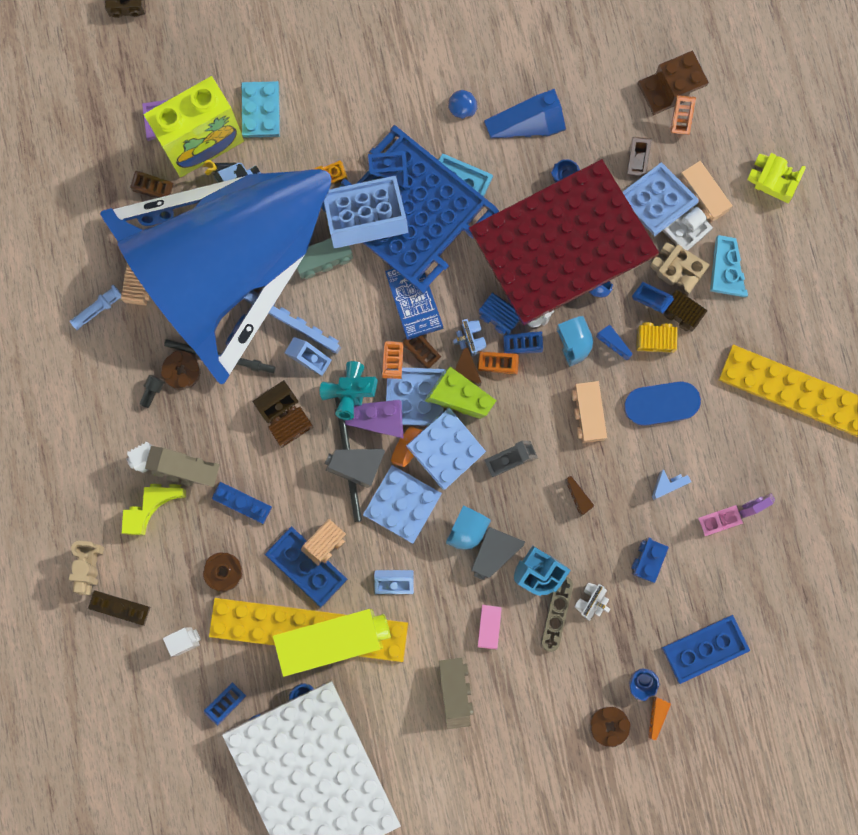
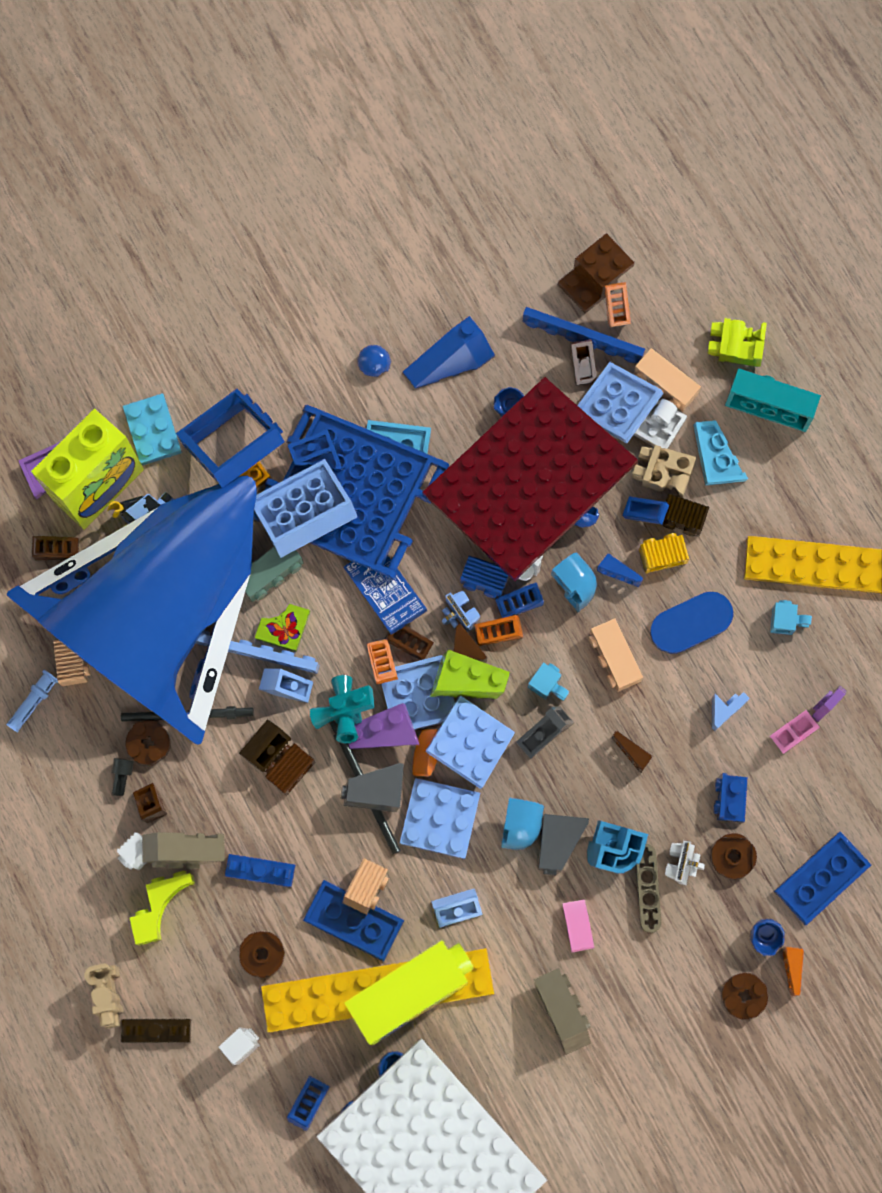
camera: 15 degrees left, 5 degrees down
none -> reddish brown slope [133,783,167,824]
none -> blue window [176,389,285,488]
none -> lime tile [255,604,310,652]
none -> blue plate [522,307,645,363]
none -> medium azure brick [528,662,569,701]
none -> reddish brown plate [711,833,757,879]
none -> teal brick [725,368,821,432]
none -> medium azure brick [770,600,812,635]

